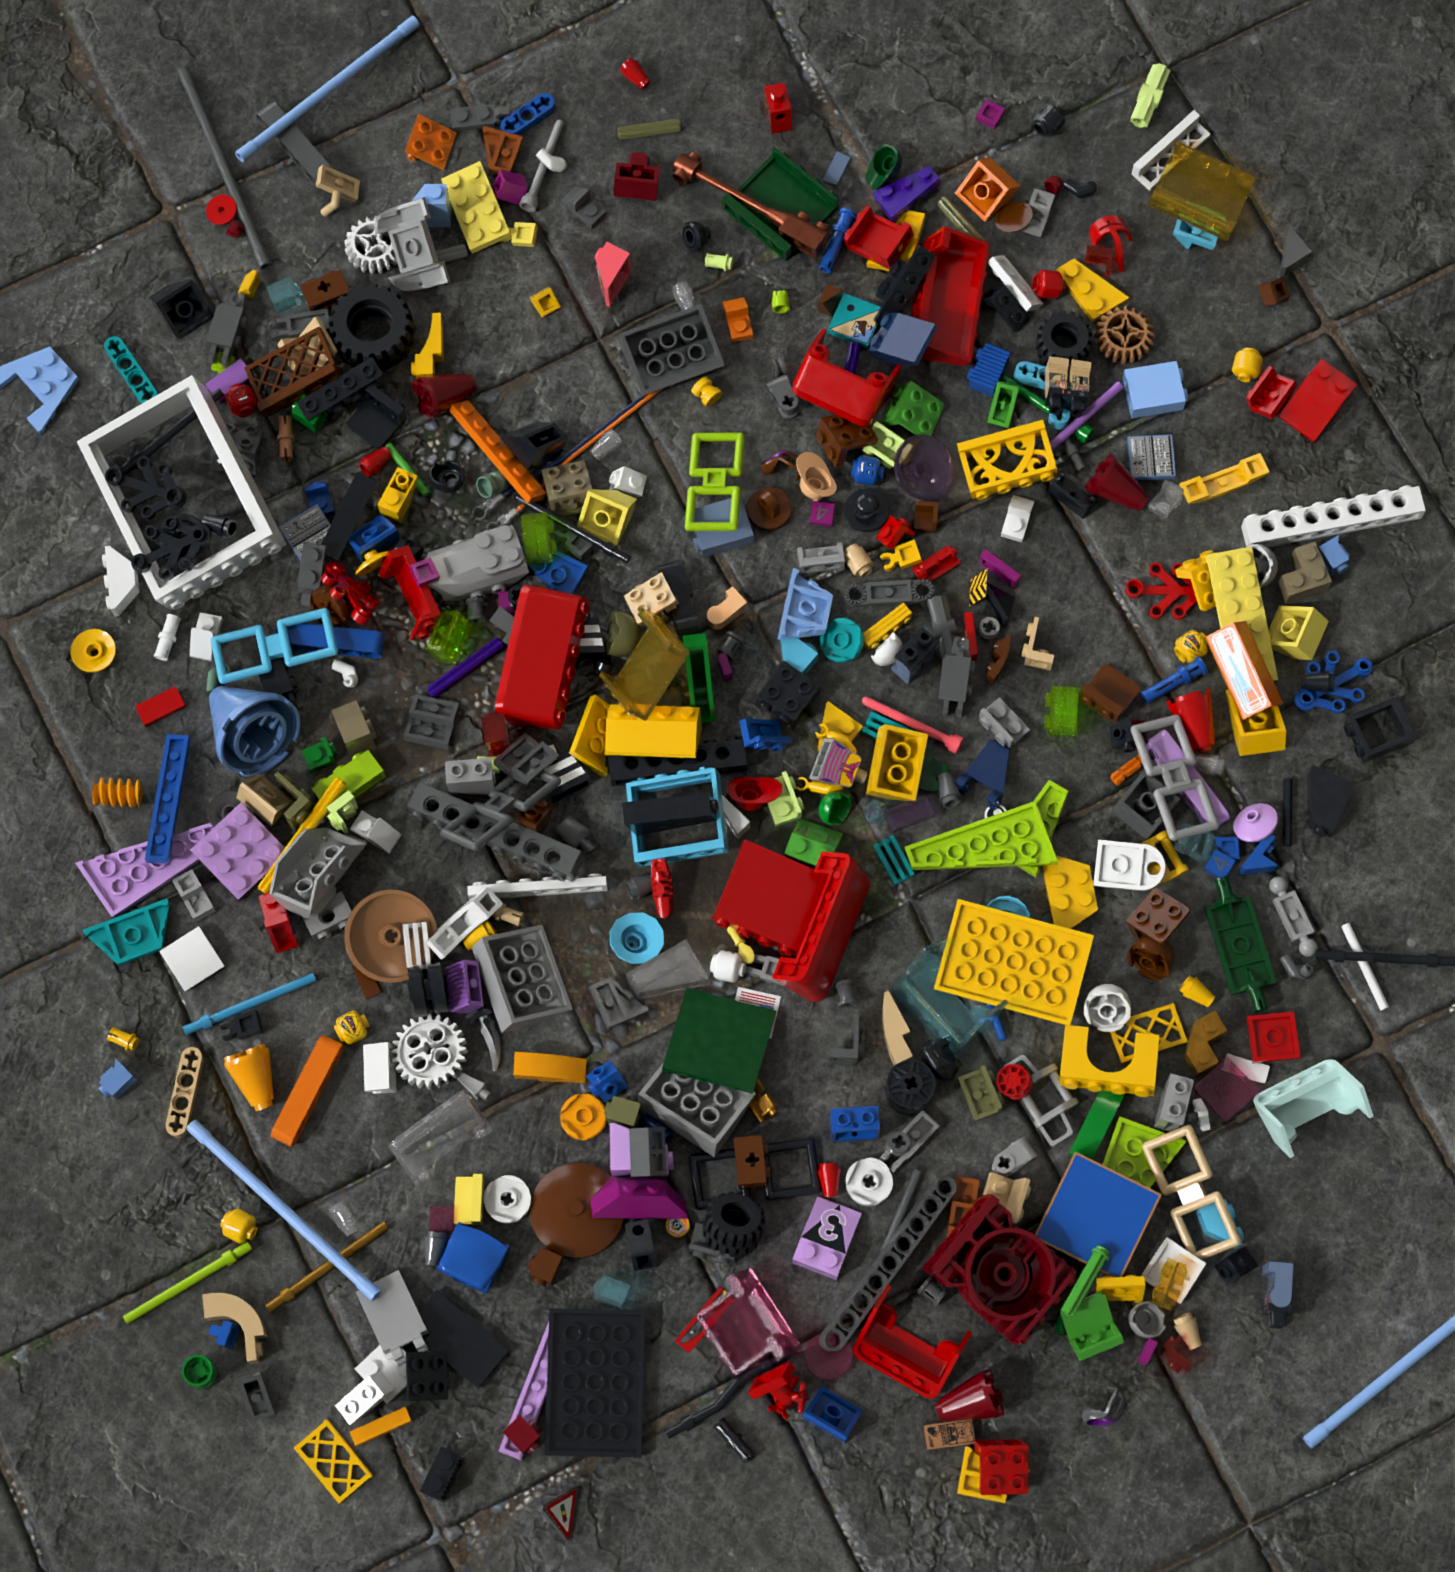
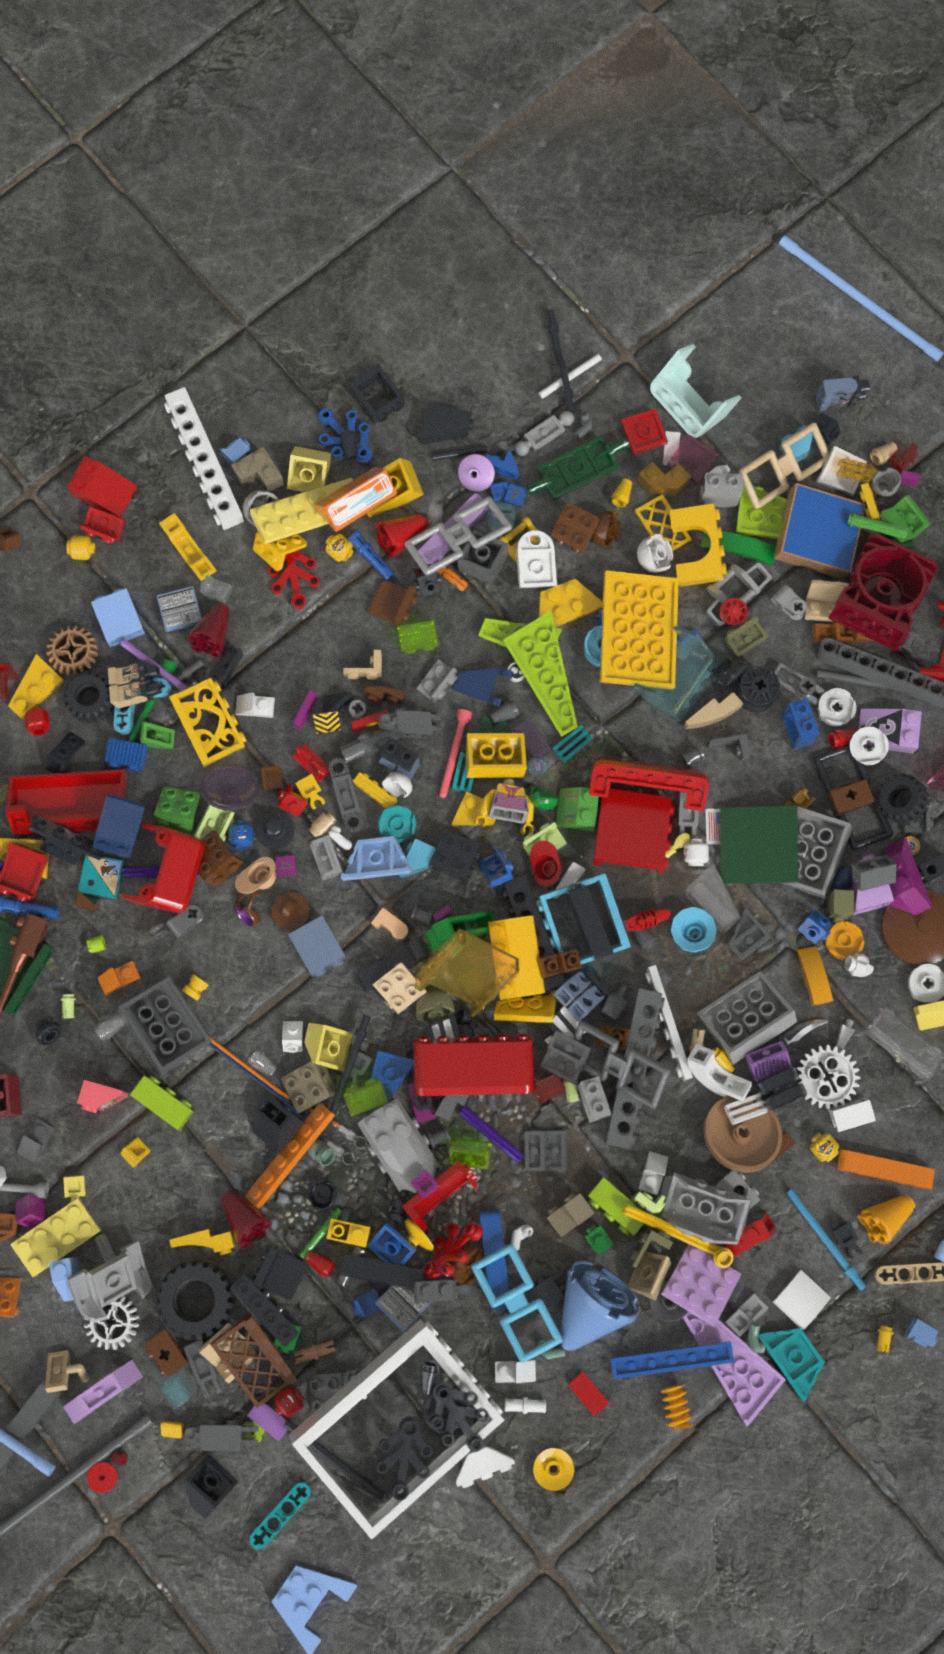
camera: 110 degrees left, 5 degrees up
lime bar [685,432,745,531] -> none
white plate [987,255,1043,311] -> none
none -> lavender slope [64,1359,144,1424]
none -> lime brick [130,1076,194,1131]
none -> white arm [329,826,352,850]
none -> reddish brown slope [537,949,582,979]
none -> sand blue hips [553,967,611,1022]
none -> yellow plate [713,1247,733,1268]
none -> sand green arm [747,1322,765,1354]
none -> white rock [845,953,874,977]
none -> white plate [850,727,889,765]

